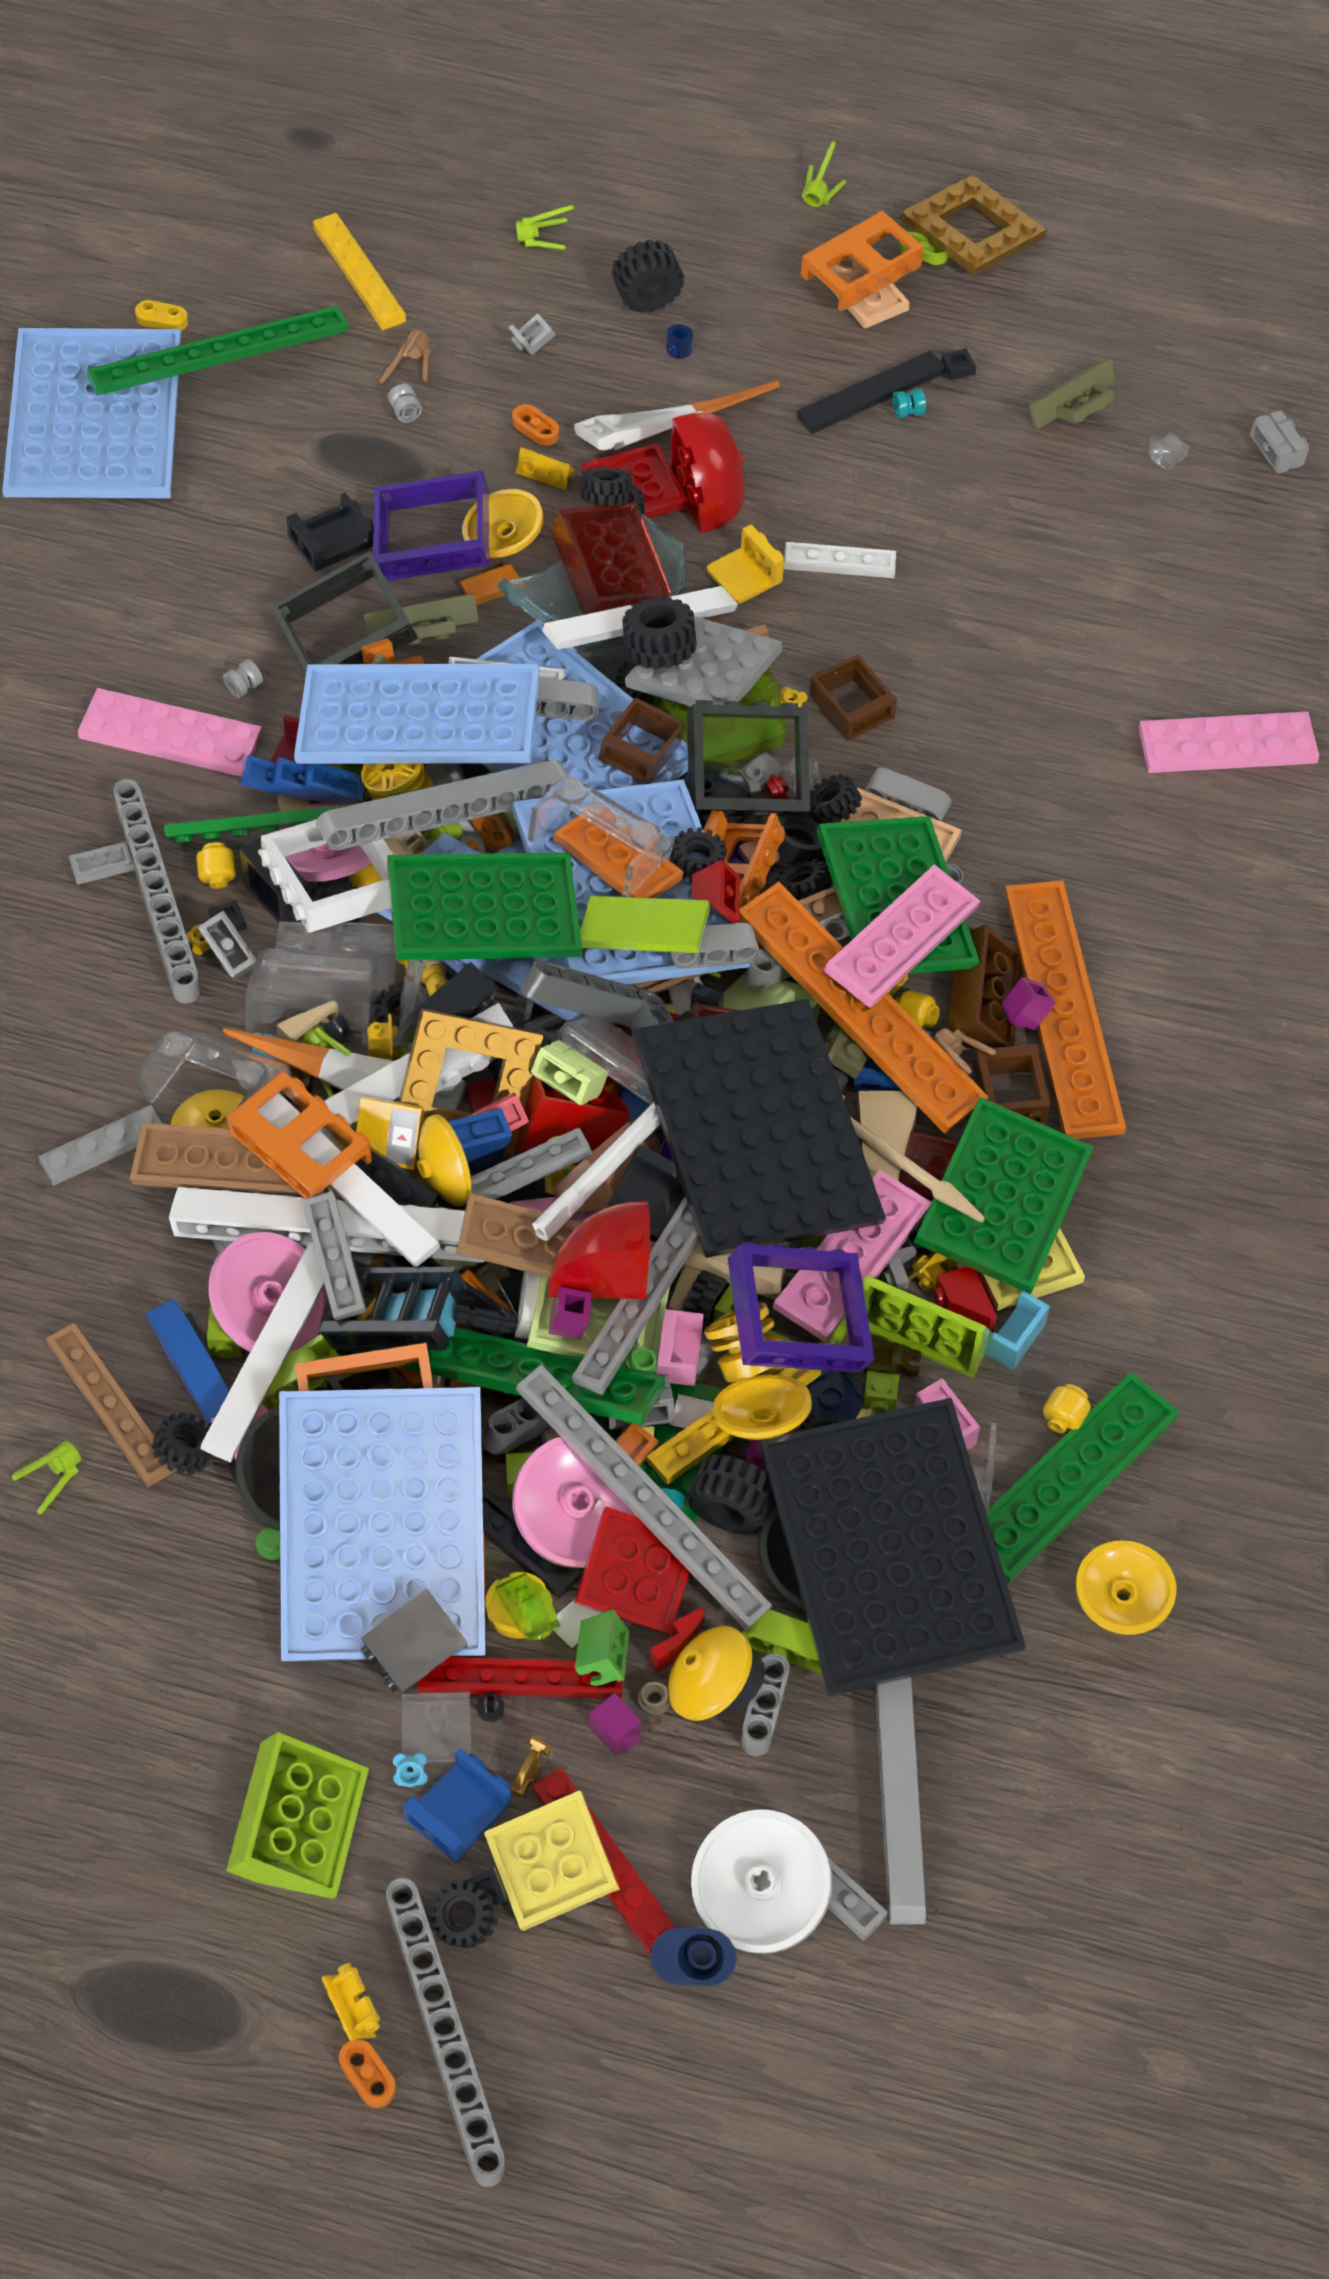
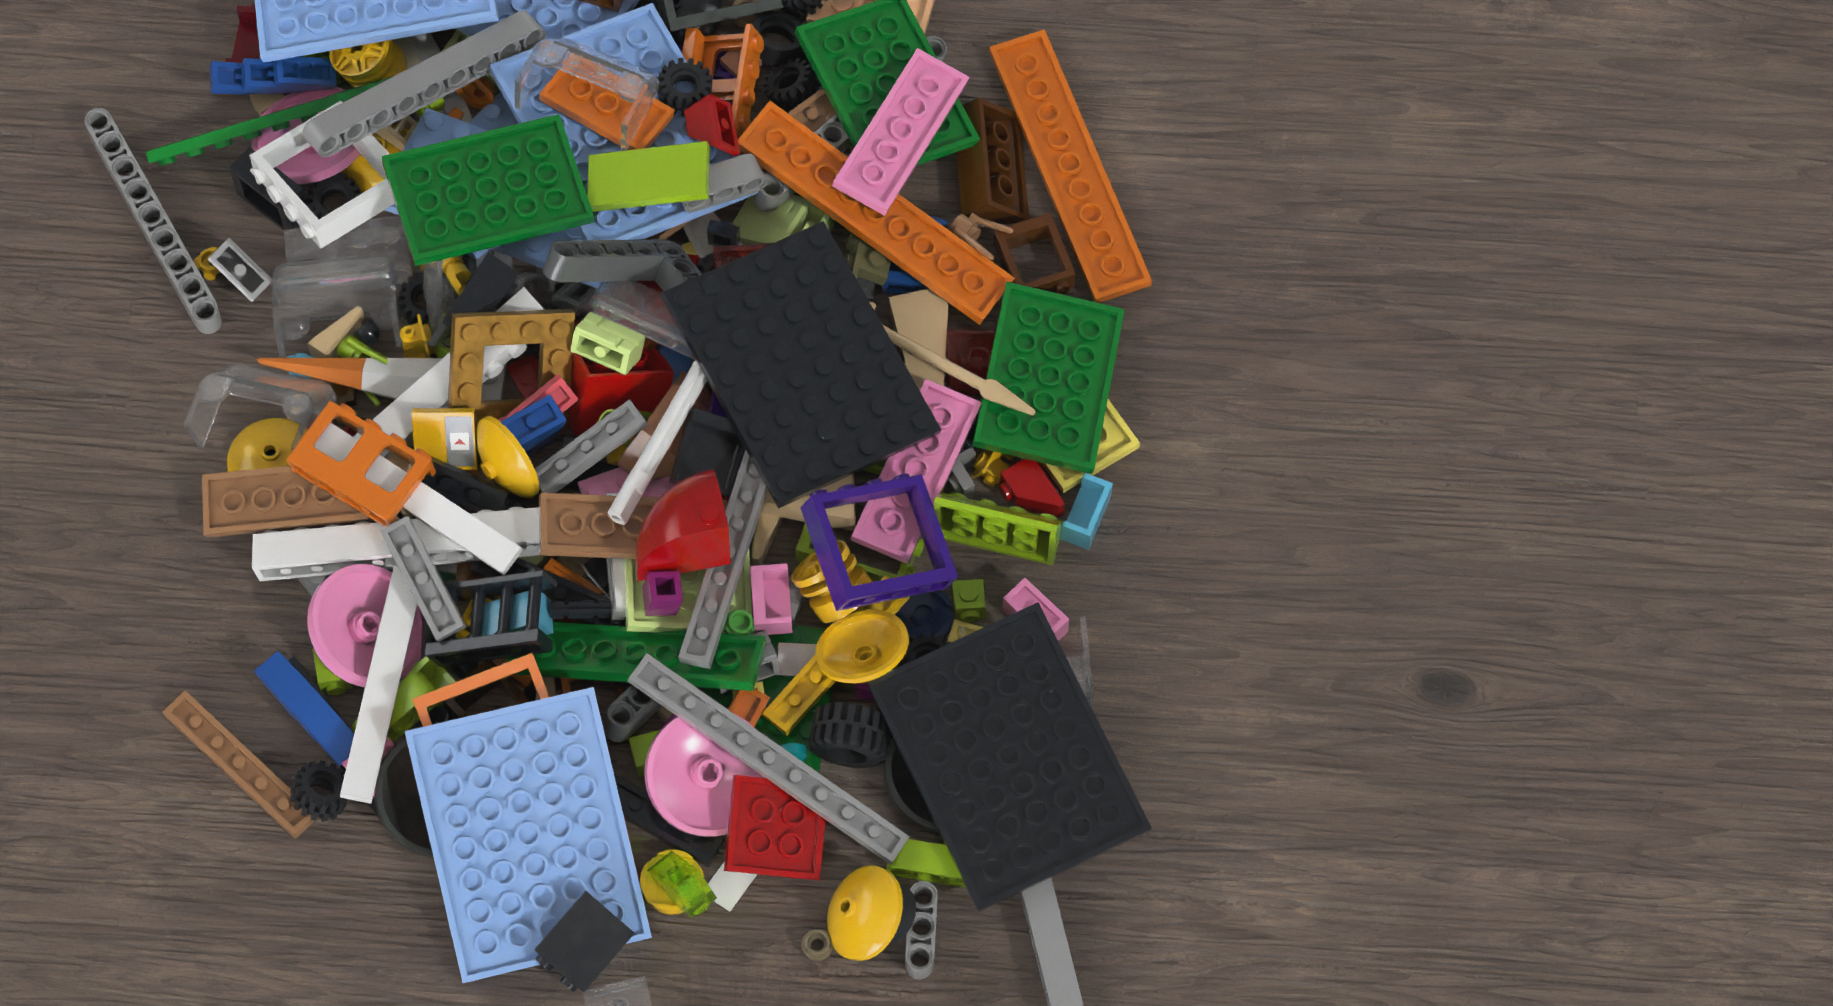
camera: 10 degrees left, 10 degrees up
lime plant [12,1440,81,1514] -> none
light grey plate [38,1105,162,1186] -> none
light grey plate [69,841,135,885] -> none
bright pink plate [78,688,262,777] -> none
yellow head [196,842,237,889] -> none
black tile [208,900,247,932] -> none
bright green plate [255,1527,280,1560] -> none
red plate [418,1657,623,1699] -> none
black hinge [477,1692,504,1722] -> none
bright green hinge [575,1609,629,1686] -> none
magenta brick [588,1693,642,1756] -> none
red slope [649,1607,705,1673] -> none
black tyre [682,1270,727,1332] -> none
dark brown plate [863,1340,922,1377] -> none
yellow head [895,990,939,1031] -> none
green plate [986,1372,1180,1584] -> none
magenta brick [1002,977,1056,1030] -> none
yellow head [1043,1384,1091,1434] -> none
yellow dish [1076,1540,1176,1635] -> none

